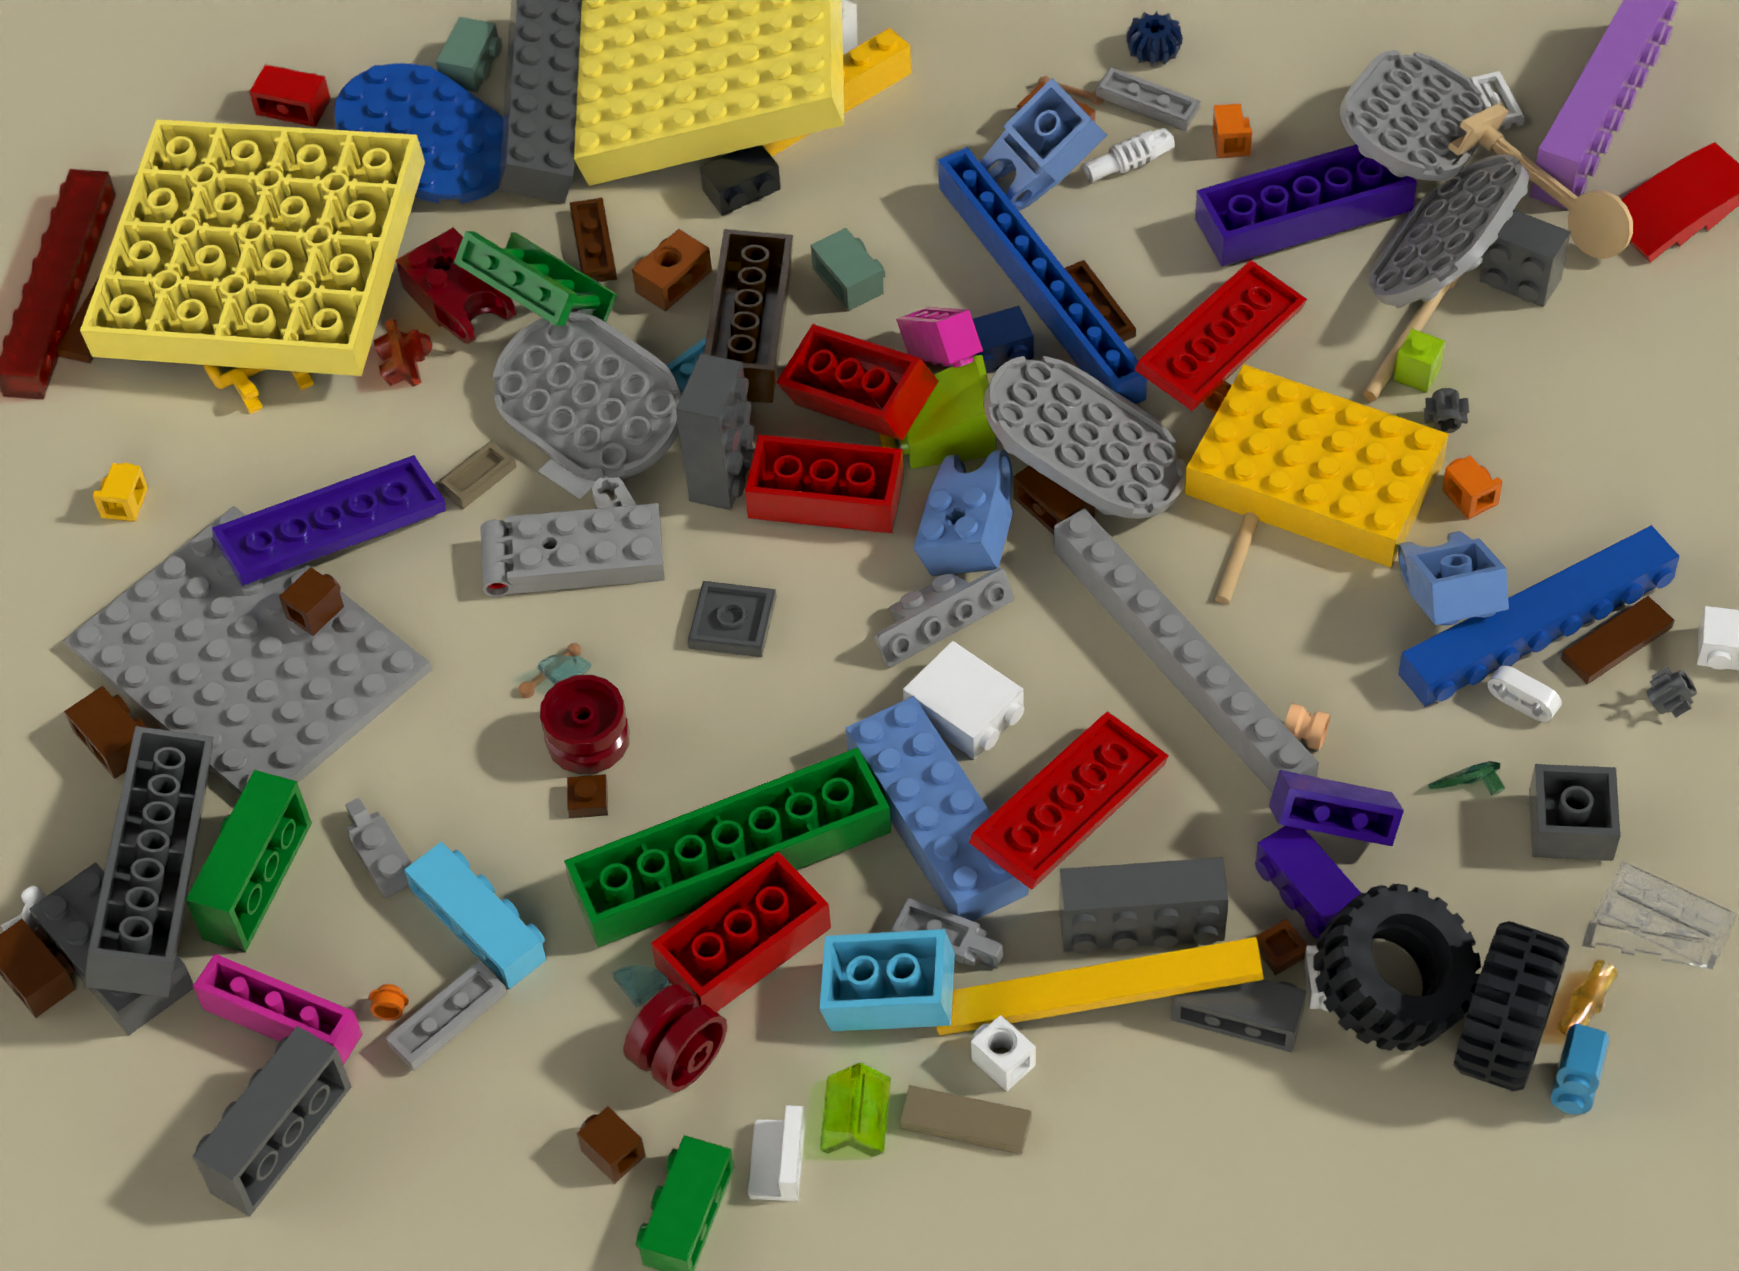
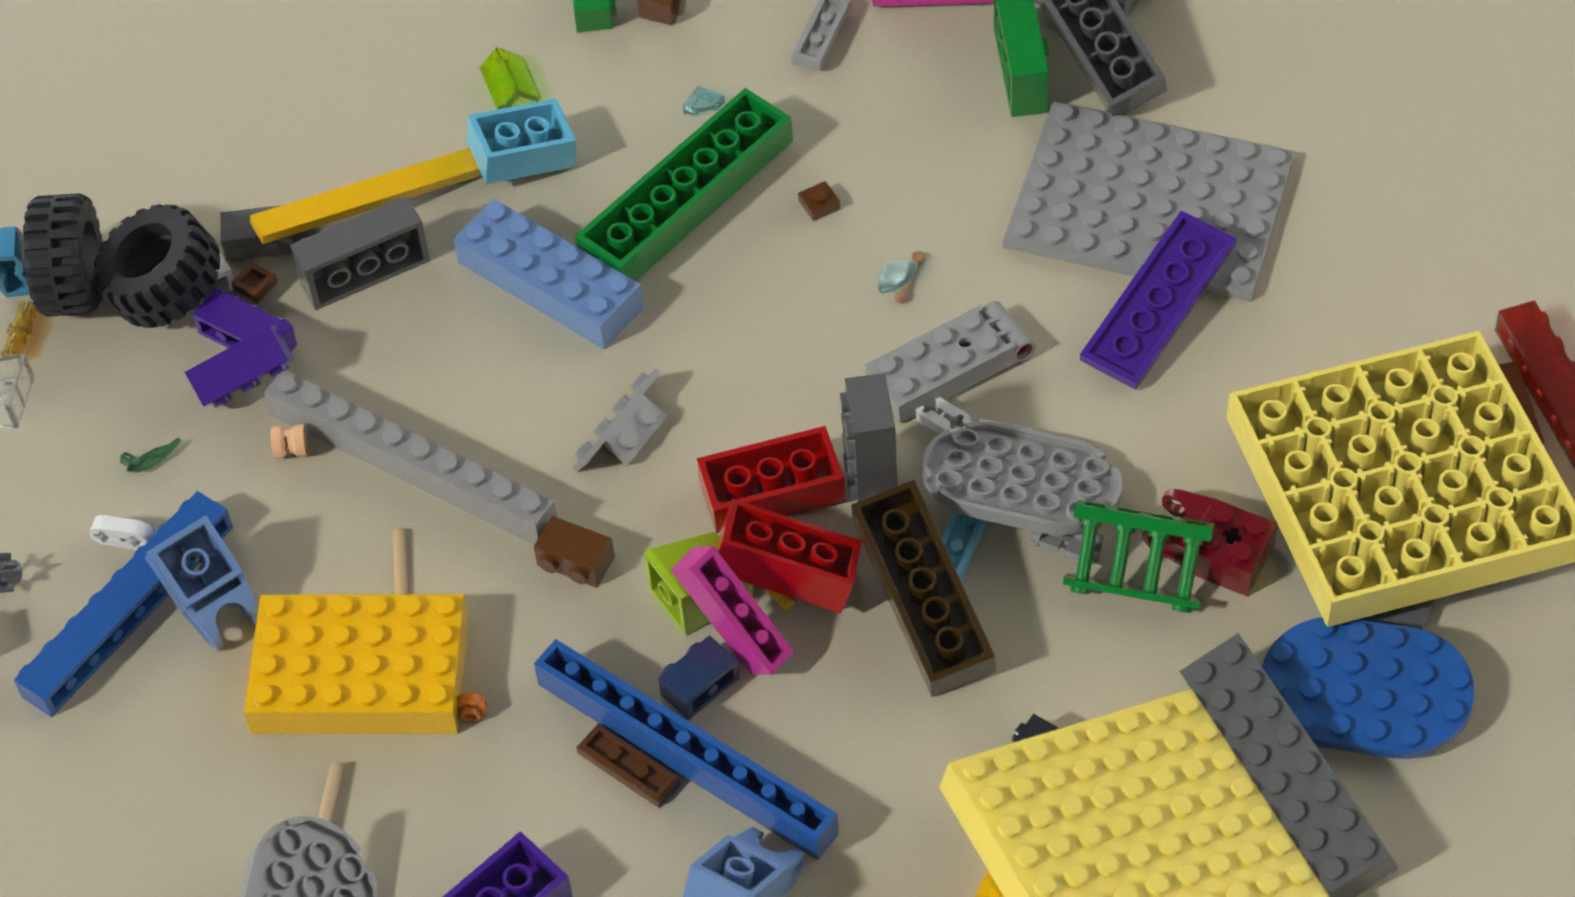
camera: 155 degrees right, 0 degrees up
reddish brown brick [64,686,147,779] -> none
yellow brick [92,463,148,522] -> none
red brick [249,64,331,127] -> none
reddish brown brick [279,567,344,636] -> none
light grey hinge [345,797,412,898] -> none
orange plate [368,984,409,1020] -> none
clear red hips [373,318,433,387] -> none
medium azure brick [404,841,546,989] -> none
sand green brick [436,17,502,92] -> none
dark tan tile [438,441,517,509] -> none
dark red wheel [540,674,630,774] -> none
reddish brown tile [569,197,617,282] -> none
dark red wheel [623,984,728,1093] -> none
dark orange brick [632,229,712,312] -> none
red brick [651,851,831,1012] -> none
dark grey tile [688,581,777,657] -> none
white panel [748,1105,805,1201] -> none
sand green brick [810,228,885,311] -> none
light grey hinge [890,898,1004,968] -> none
dark tan tile [899,1085,1031,1154] -> none
white brick [903,641,1025,760] -> none
medium blue brick [913,450,1013,576] -> none
red plate [969,711,1169,890] -> none
white brick [971,1015,1036,1092] -> none
light grey plate [984,356,1186,519] -> none
red plate [1134,260,1307,411] -> none
lime brick [1394,328,1445,393] -> none
dark grey gear [1424,388,1469,433] -> none
orange brick [1442,455,1503,520] -> none
dark grey brick [1529,764,1621,861] -> none
reddish brown tile [1561,596,1675,685] -> none

